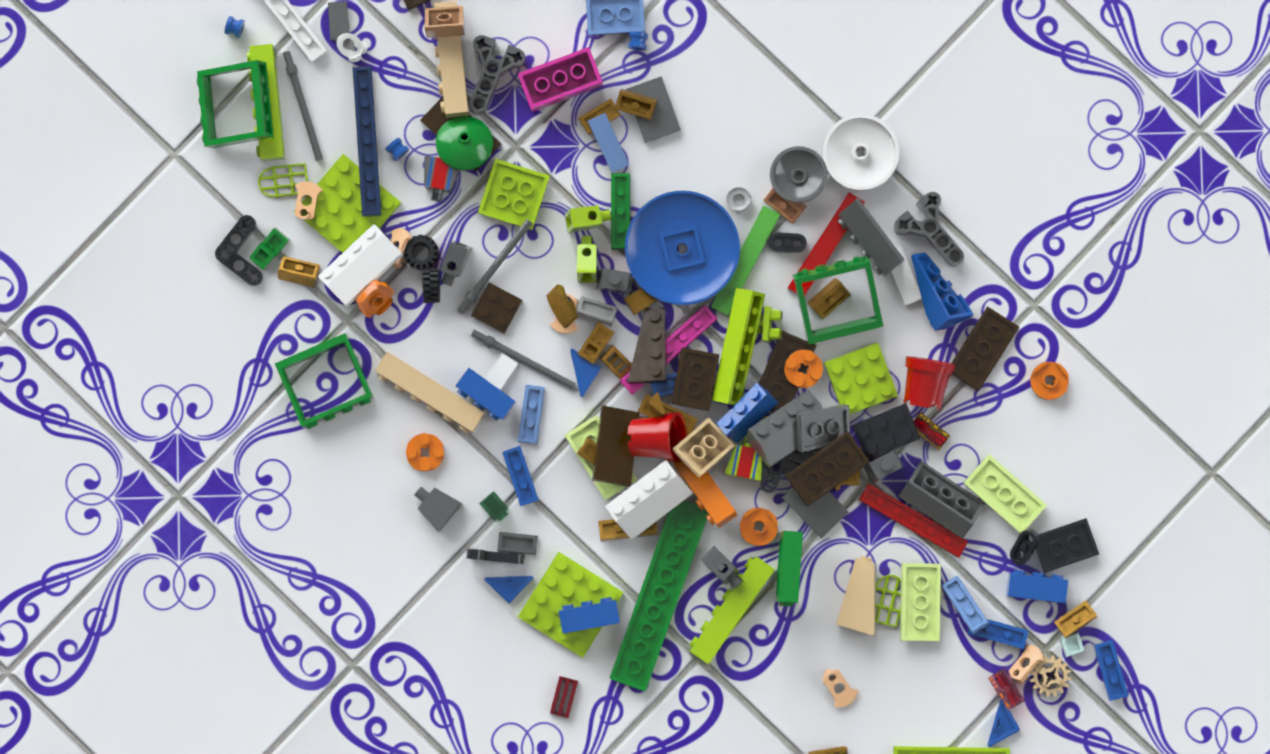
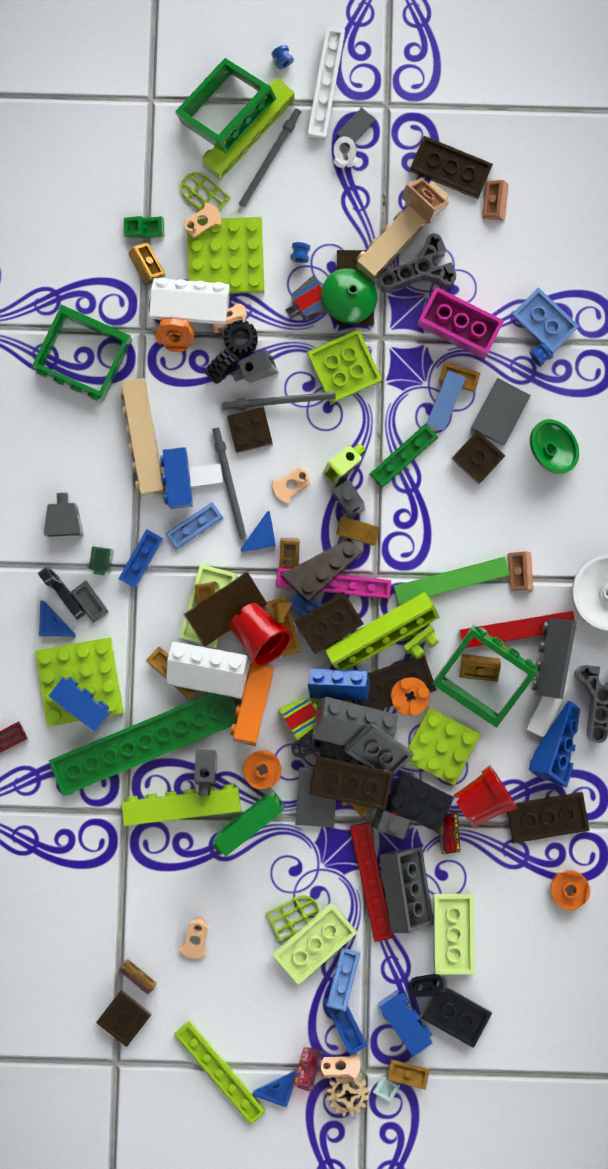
camera: 45 degrees right, 0 degrees up
black beam [215,215,263,286] -> none
dark blue tile [352,66,381,217] -> none
orange plate [406,433,444,472] -> none
pearl gold slope [546,284,578,328] -> none
lime torso [565,205,611,233] -> none
light grey tile [576,296,618,326] -> none
pearl gold slope [577,322,615,364] -> none
pearl gold slope [614,89,657,120] -> none
blue dish [625,190,740,305] -> none
tan slope [672,418,735,478] -> none
light grey piece [726,187,751,213] -> none
black plate [768,232,807,253] -> none
dark grey dish [770,146,827,203] -> none
tan slope [836,556,876,636] -> none
blue plate [1093,640,1129,701] -> none
none -> dark brown plate [451,430,506,484]
none -> green dish [530,419,579,474]

